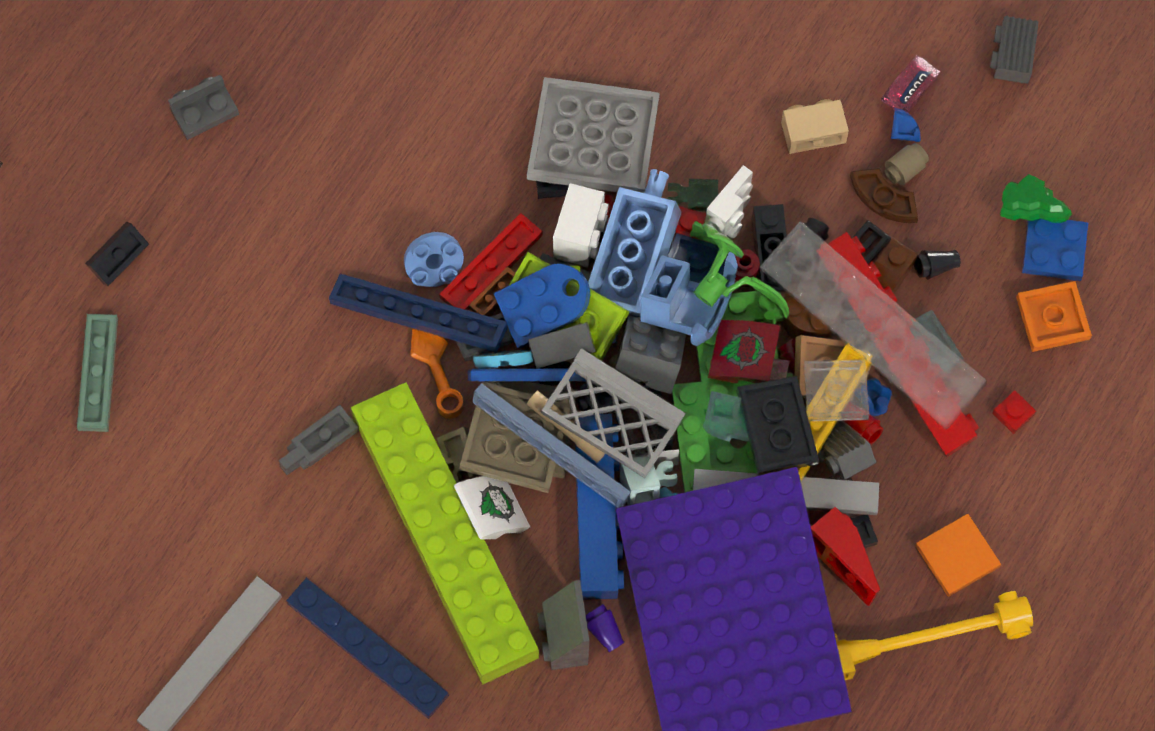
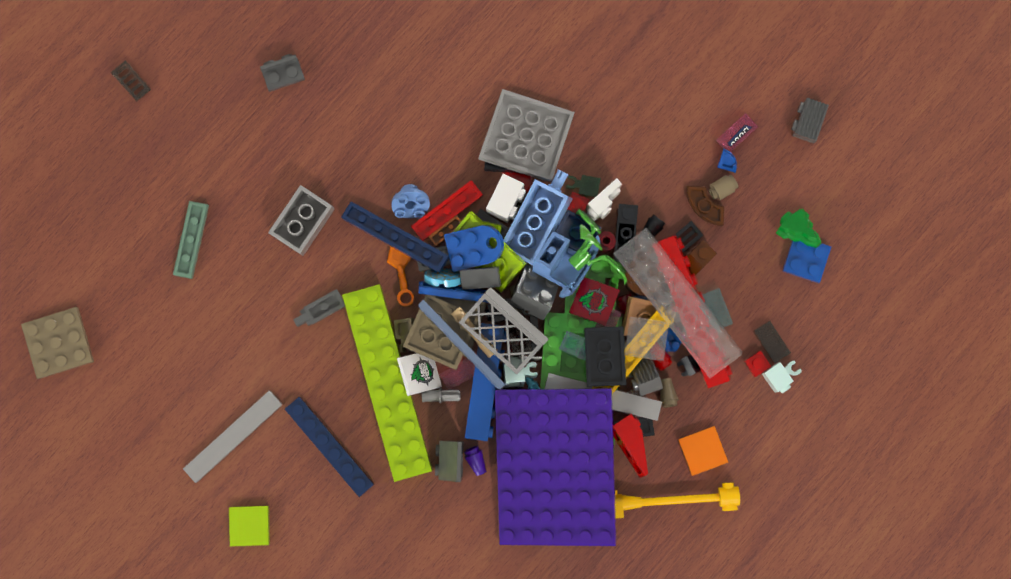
camera: 15 degrees right, 15 degrees up
black plate [85,222,149,286] -> none
tan brick [781,99,849,154] -> none
black cone [914,250,961,280] -> none
orange plate [1016,281,1092,352] -> none
none -> light grey brick [268,185,335,256]
none -> light grey axle [422,388,461,403]
none -> clear pink tile [439,358,475,390]
none -> dark tan cone [660,378,679,408]
none -> black tile [676,353,701,376]
none -> clear smoke tile [753,321,791,363]
none -> light aqua brick [762,361,802,393]

